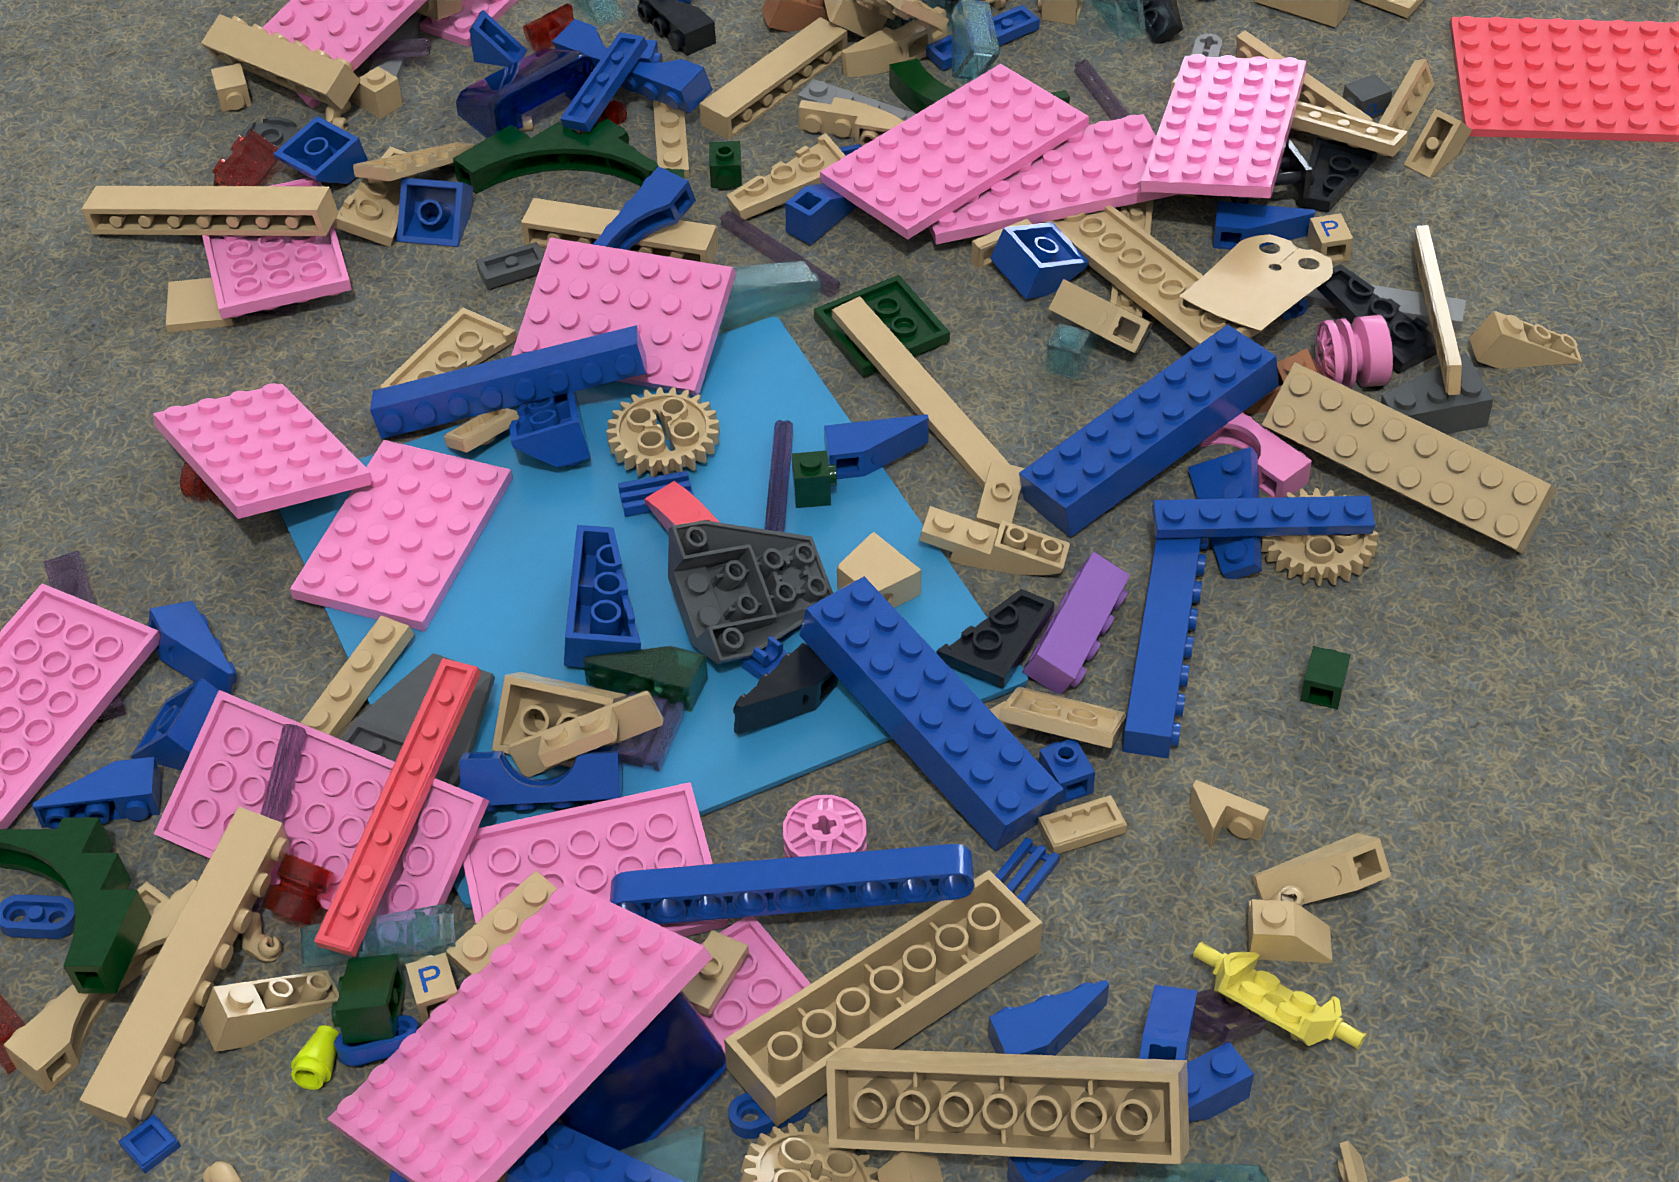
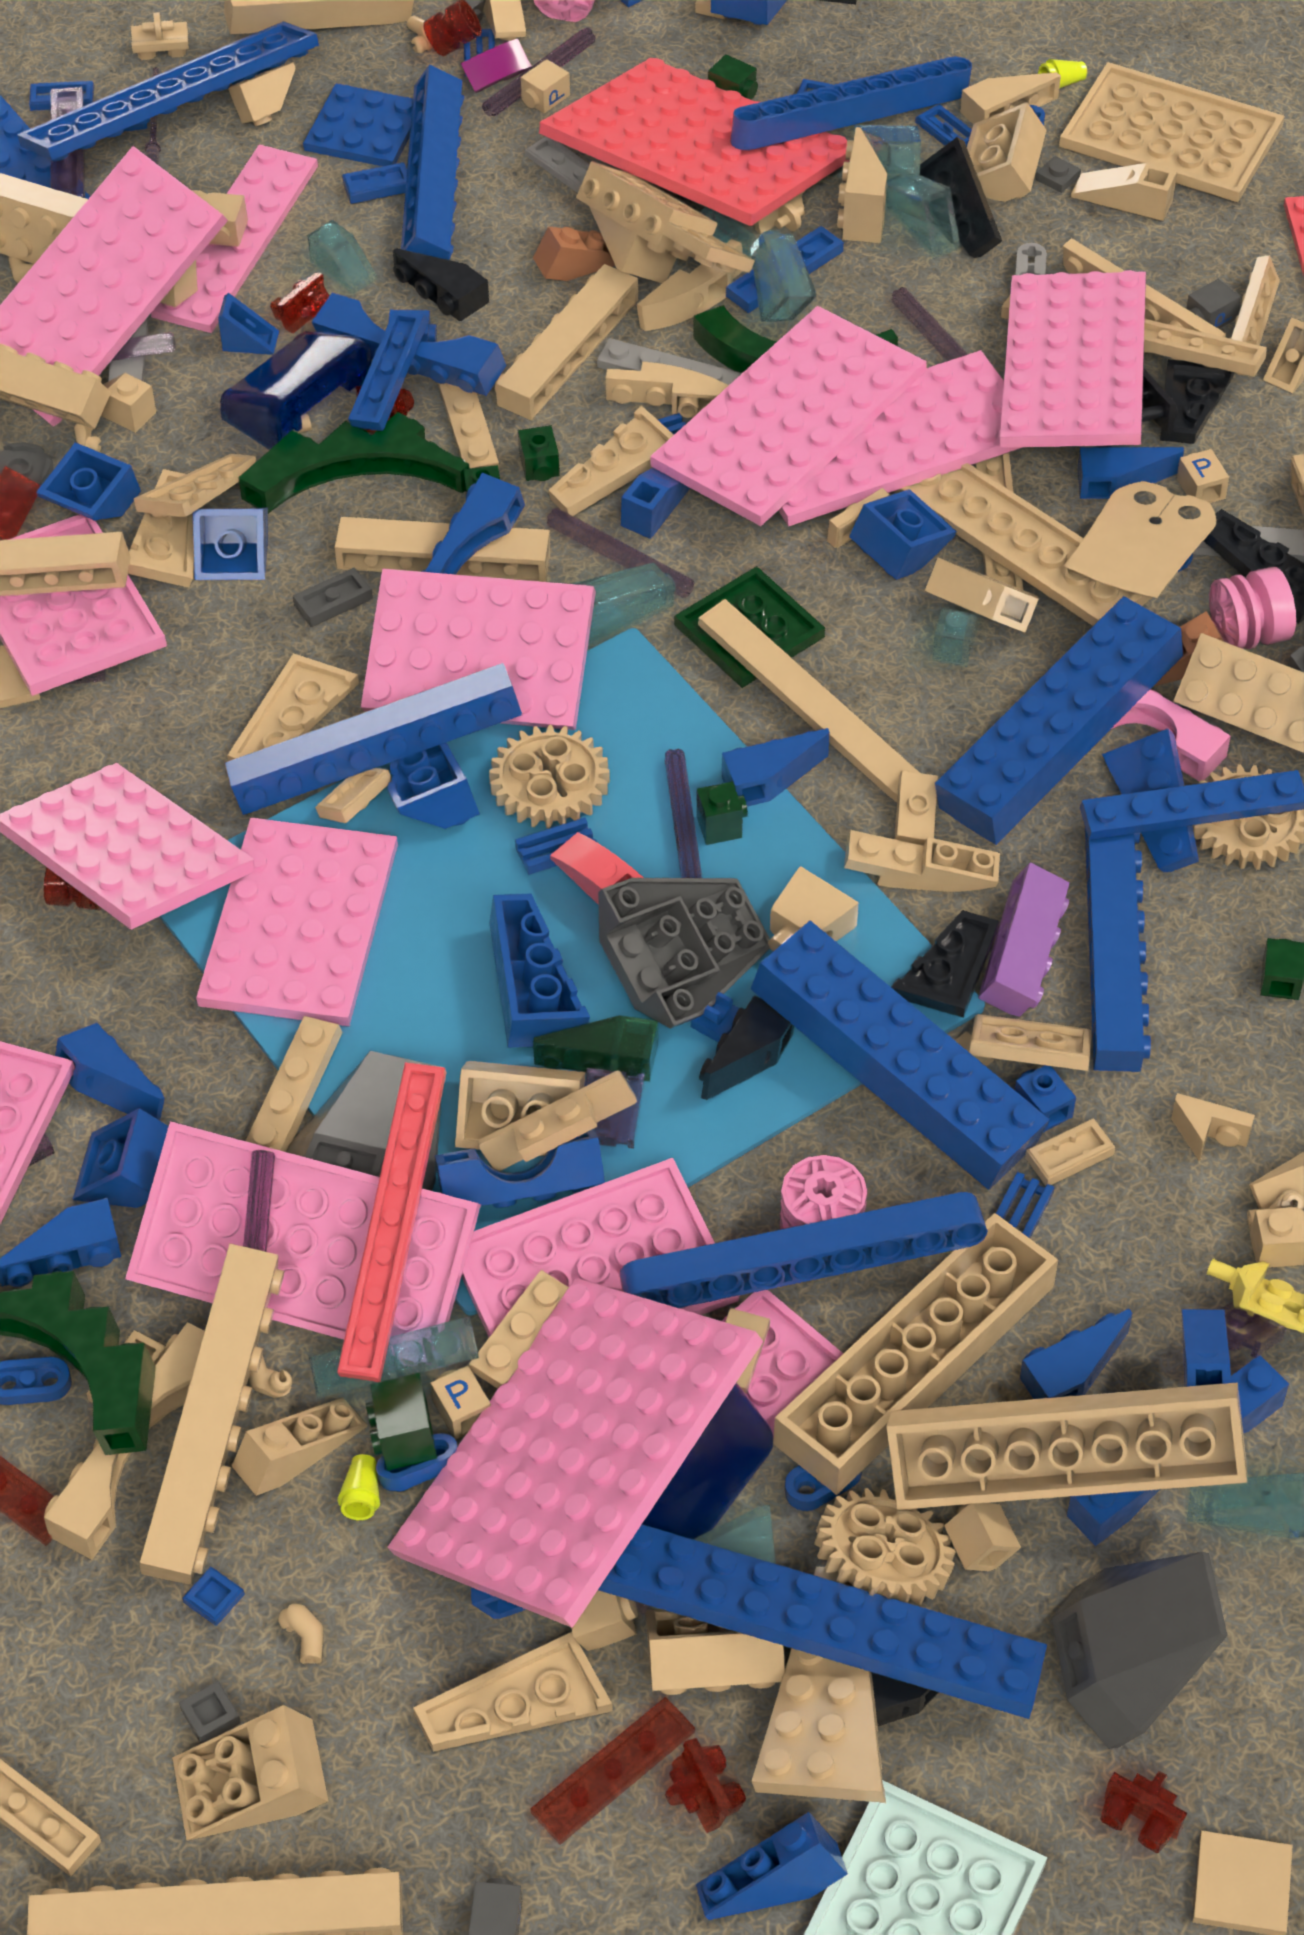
camera: 10 degrees left, 5 degrees up
clear red wheel [263,853,334,926] -> none

